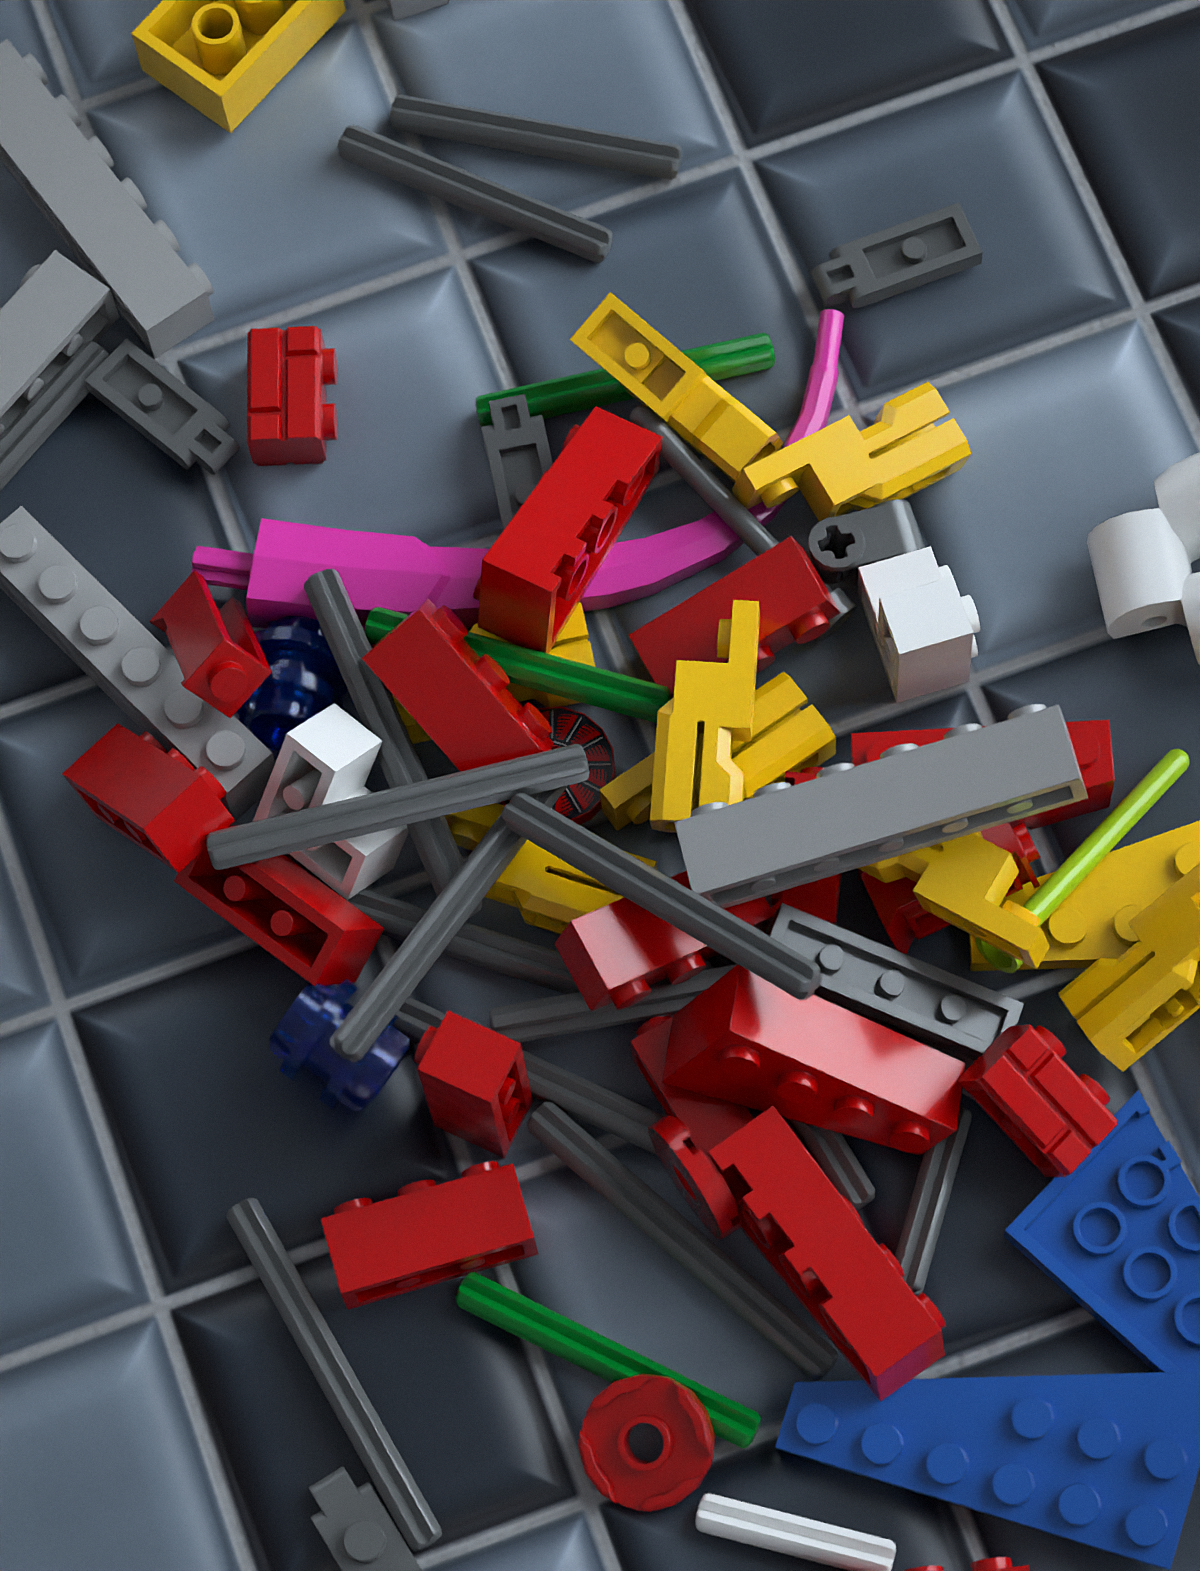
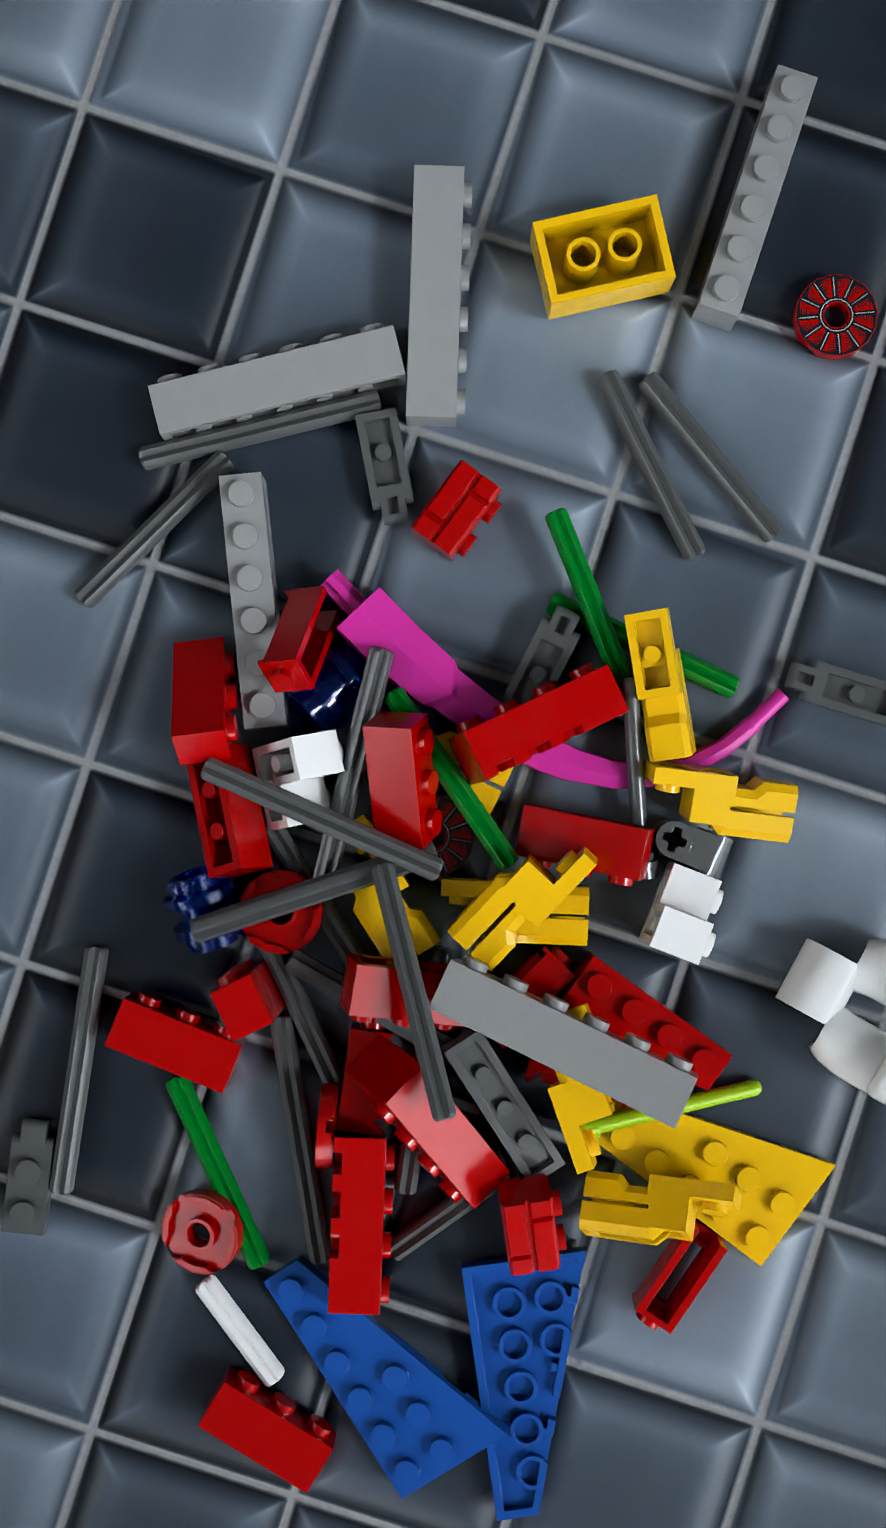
camera: 30 degrees right, 20 degrees up
none -> red tile [240,869,324,954]
none -> green axle [545,508,640,701]

